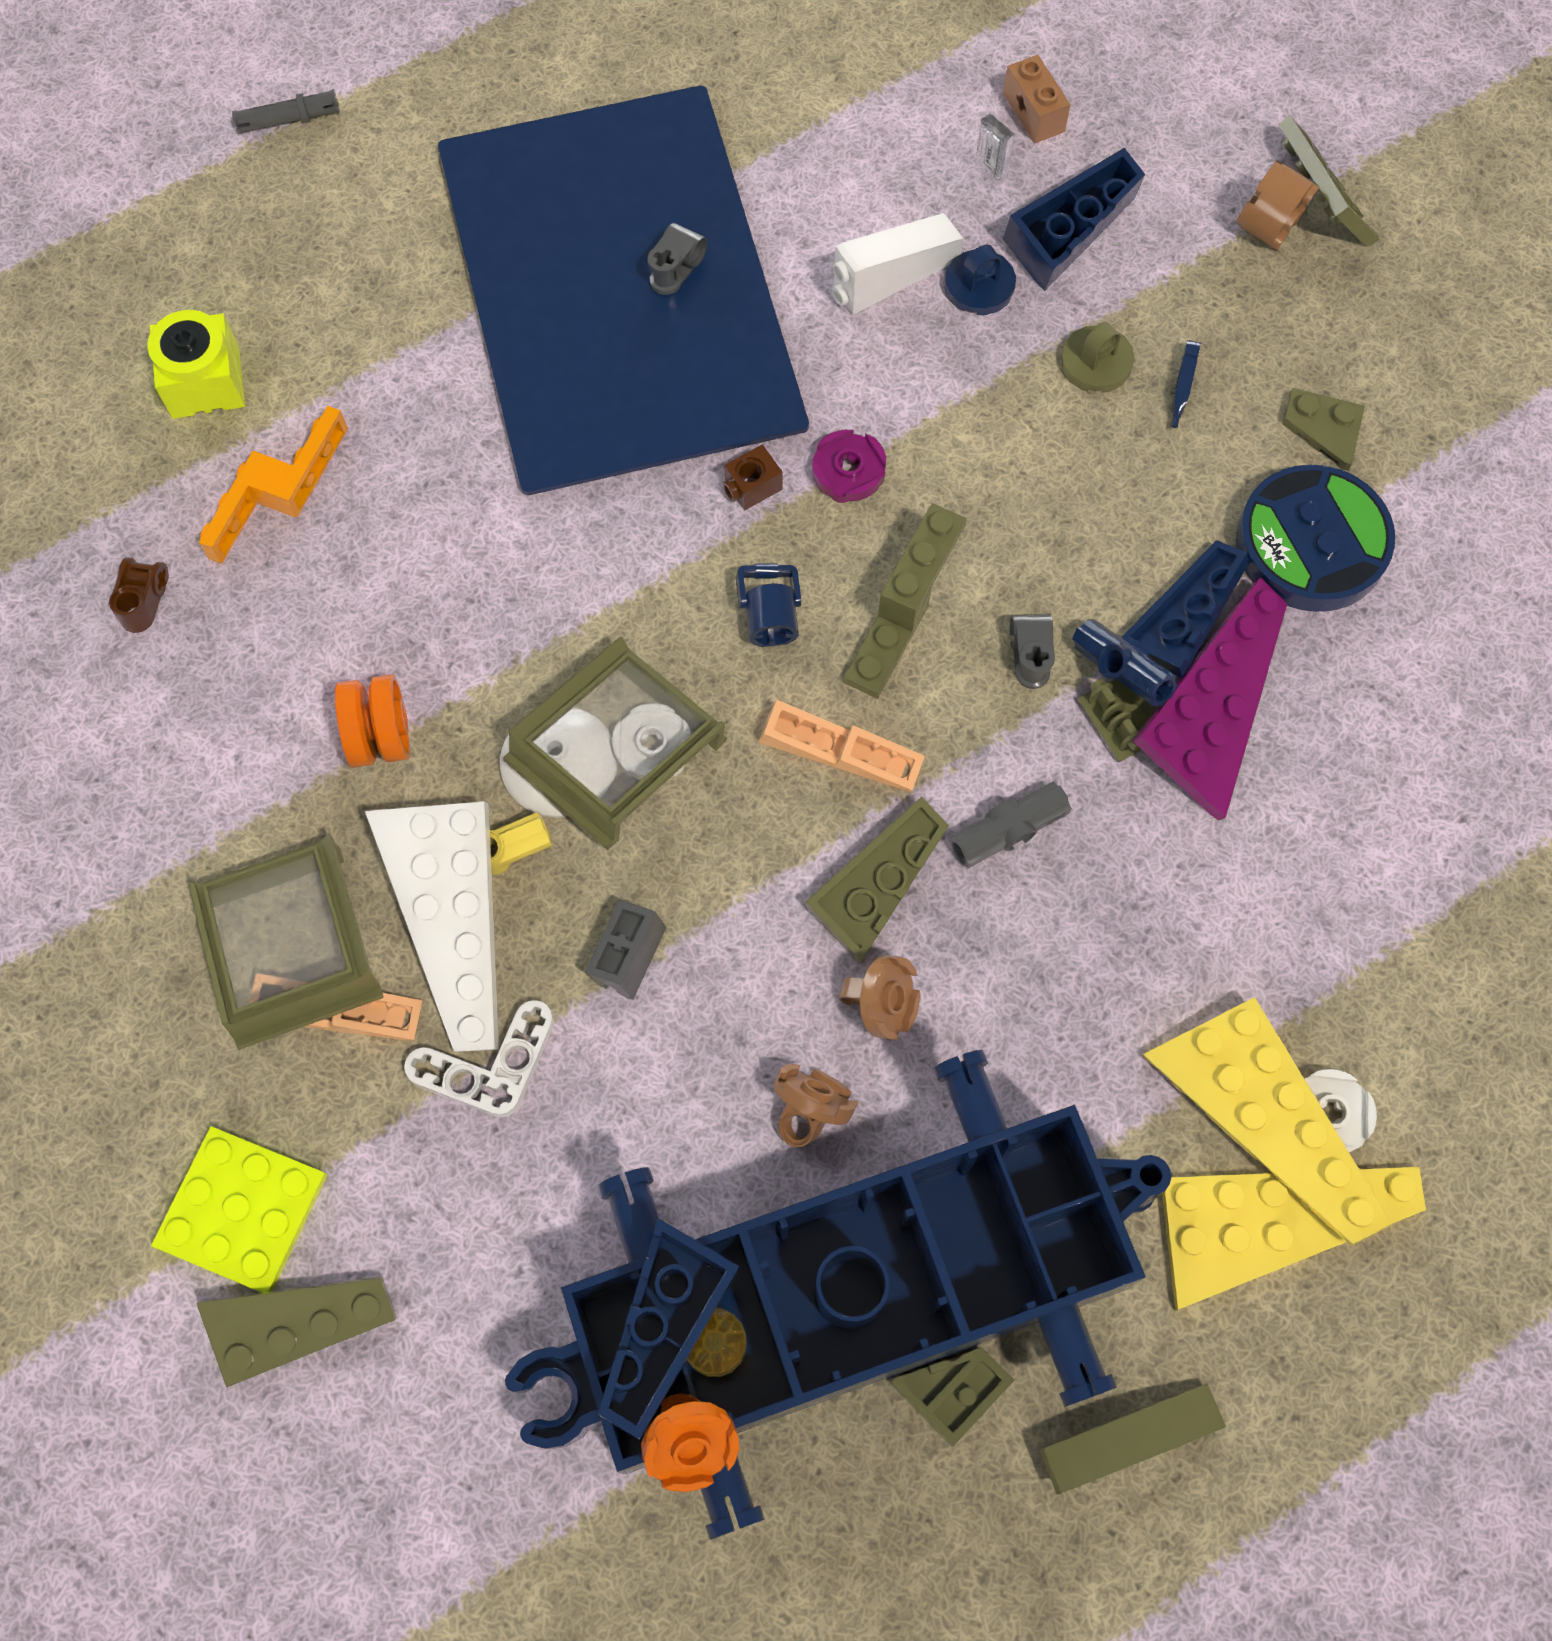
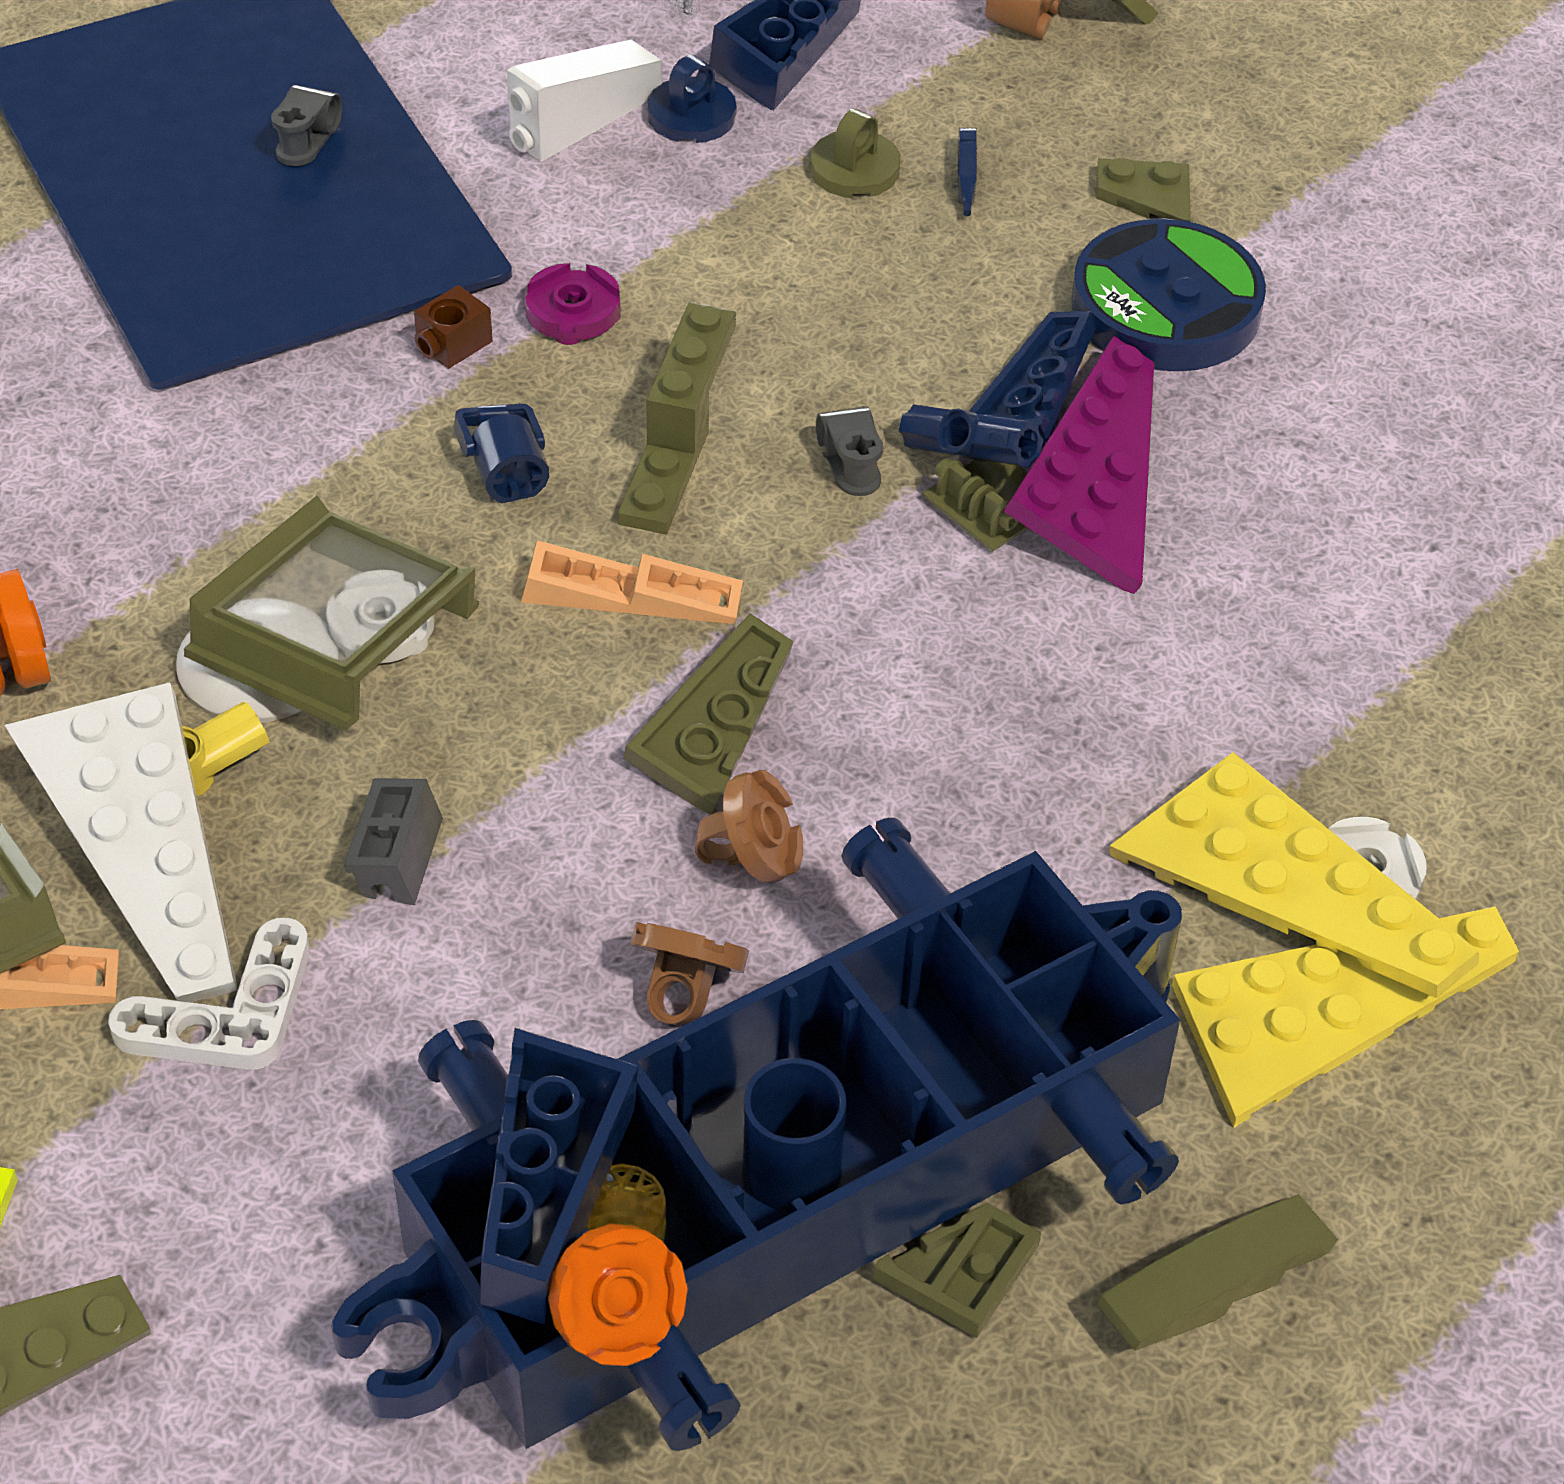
camera: 15 degrees left, 20 degrees down
dark grey piece [950,781,1072,869] -> none

